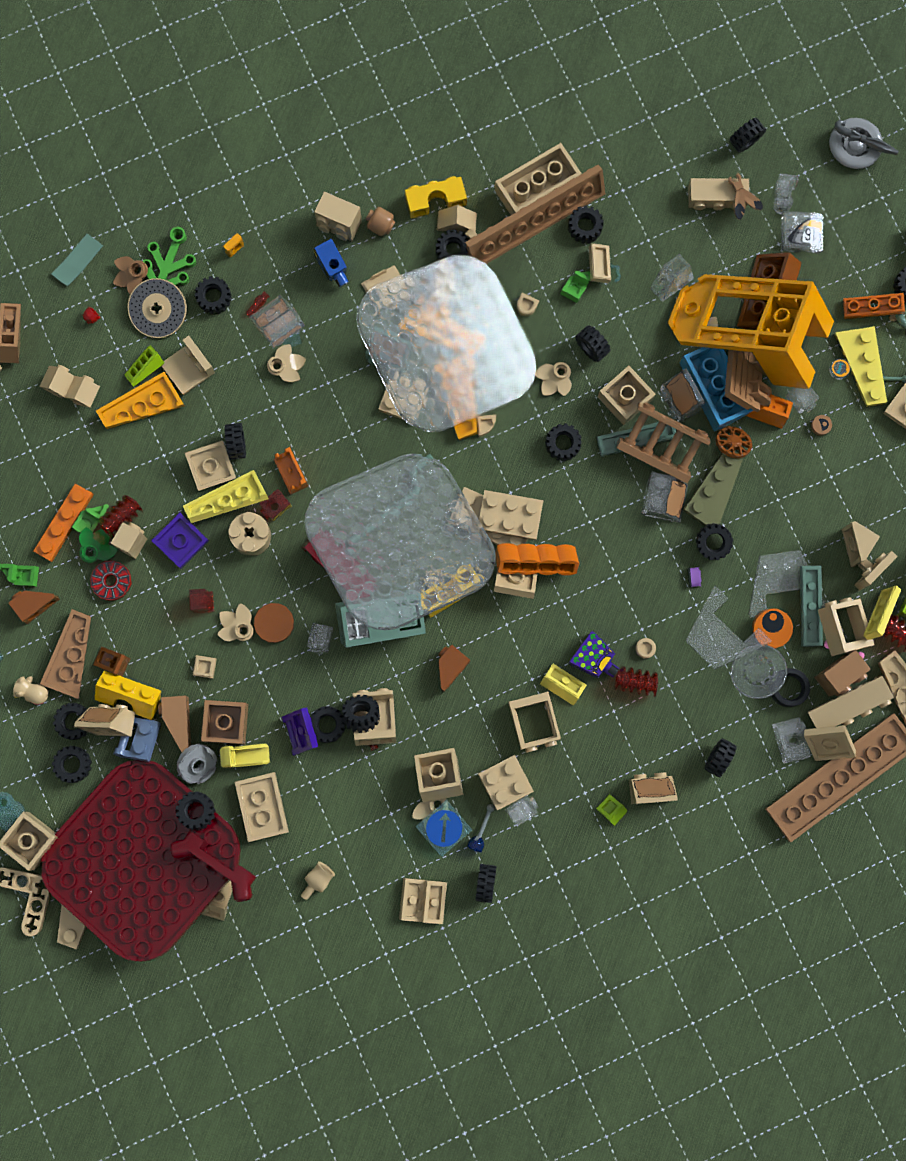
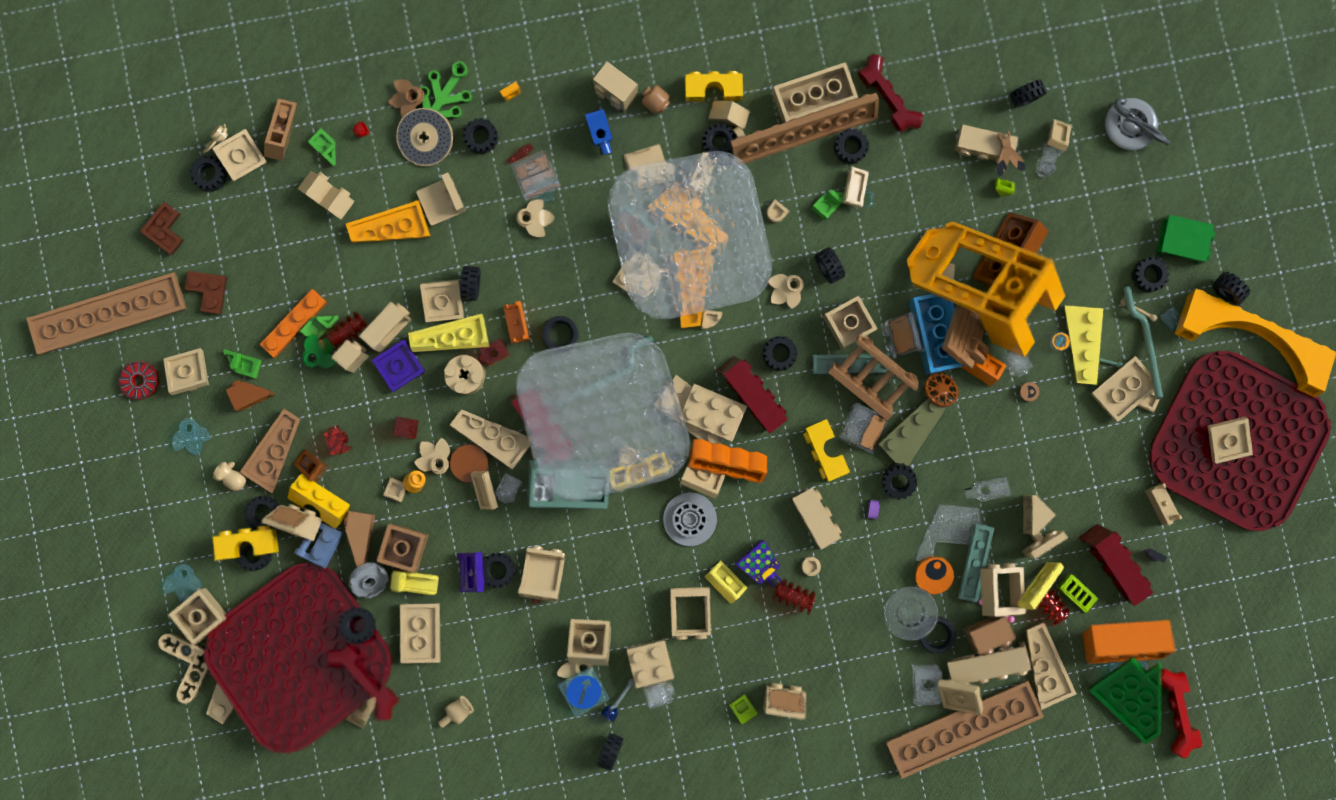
camera: 10 degrees right, 5 degrees up
sand green sticker [51,234,103,286] -> none
tile [91,561,131,601] -> none
lime slope [124,345,165,387] -> none
black tyre [342,695,380,733] -> none
tan slope [399,878,447,924] -> none
dark orange slope [439,645,470,692] -> none
clear slope [651,254,694,302] -> none
clear wing [686,586,772,670] -> none
black tyre [704,738,737,778] -> none
clear slope [781,211,823,254] -> none
orange tile [843,293,905,319] -> none
none -> yellow arch [213,526,279,560]
none -> bright green slope [308,128,336,166]
none -> clear red brick [324,425,353,456]
none -> tan window [359,302,411,353]
none -> light orange hat [403,471,426,493]
none -> tan wing [450,410,535,470]
none -> tan tile [470,471,498,510]
none -> black tyre [542,316,579,353]
none -> light grey wheel [663,492,717,546]
none -> dark red wedge [716,356,788,434]
none -> tan brick [791,487,842,550]
none -> yellow arch [803,419,850,482]
none -> dark red plate [858,54,923,133]
none -> clear torso [964,476,1011,502]
none -> lime slope [995,178,1015,197]
none -> tan tile [1048,119,1071,151]

